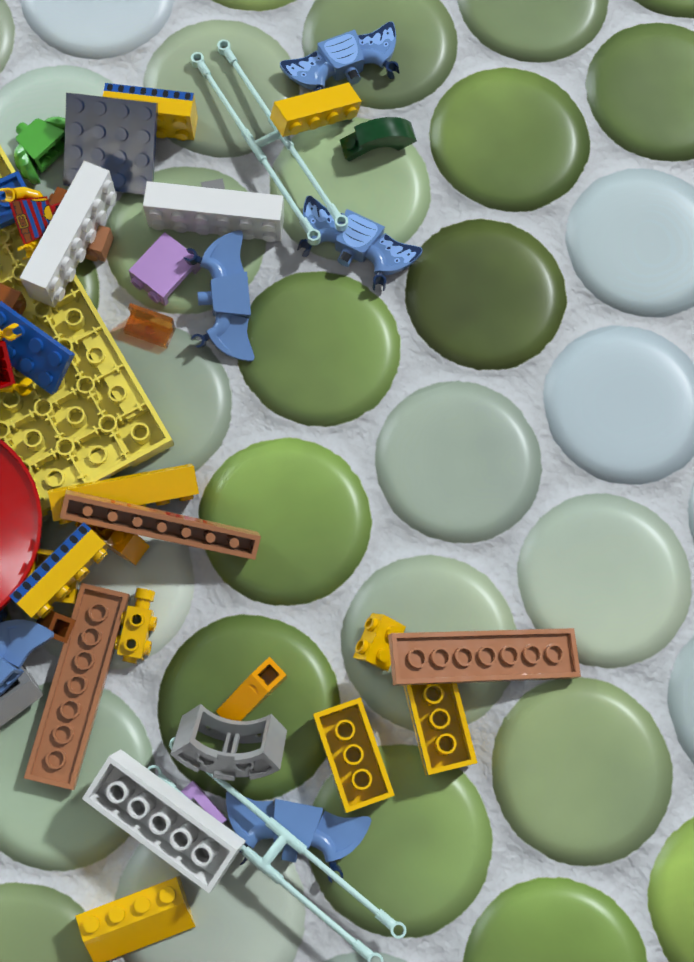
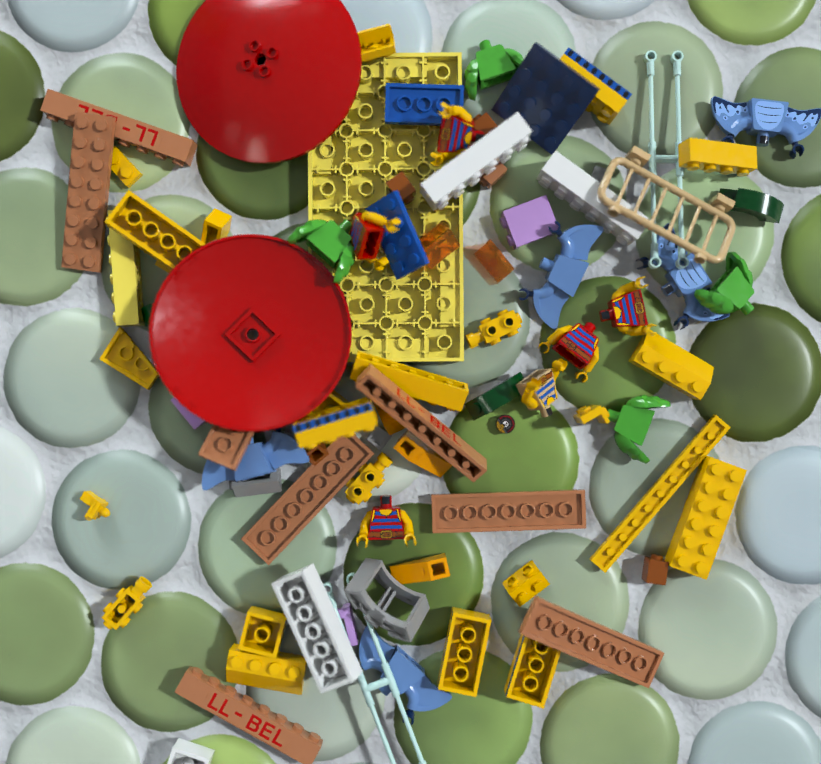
camera: 35 degrees right, 15 degrees up
none -> yellow brick [238,606,287,659]
none -> torso [356,495,417,548]
none -> light grey tile [365,425,392,451]
none -> light orange slope [393,429,452,478]
none -> clear orange panel [419,222,460,269]
none -> nougat plate [431,489,586,533]
none -> dark green arch [464,372,524,420]
none -> yellow brick [465,309,522,349]
none -> tile [495,414,515,434]
none -> torso [516,358,567,417]
none -> torso [538,322,599,383]
none -> yellow bracket [573,405,610,424]
none -> yellow plate [589,415,731,573]
none -> tan bar [597,146,736,264]
none -> torso [599,276,658,336]
none -> bright green torso [608,395,671,464]
none -> yellow slope [628,330,714,400]
none -> dark orange brick [641,554,669,585]
none -> yellow brick [665,456,747,580]
none -> bright green torso [694,252,754,315]

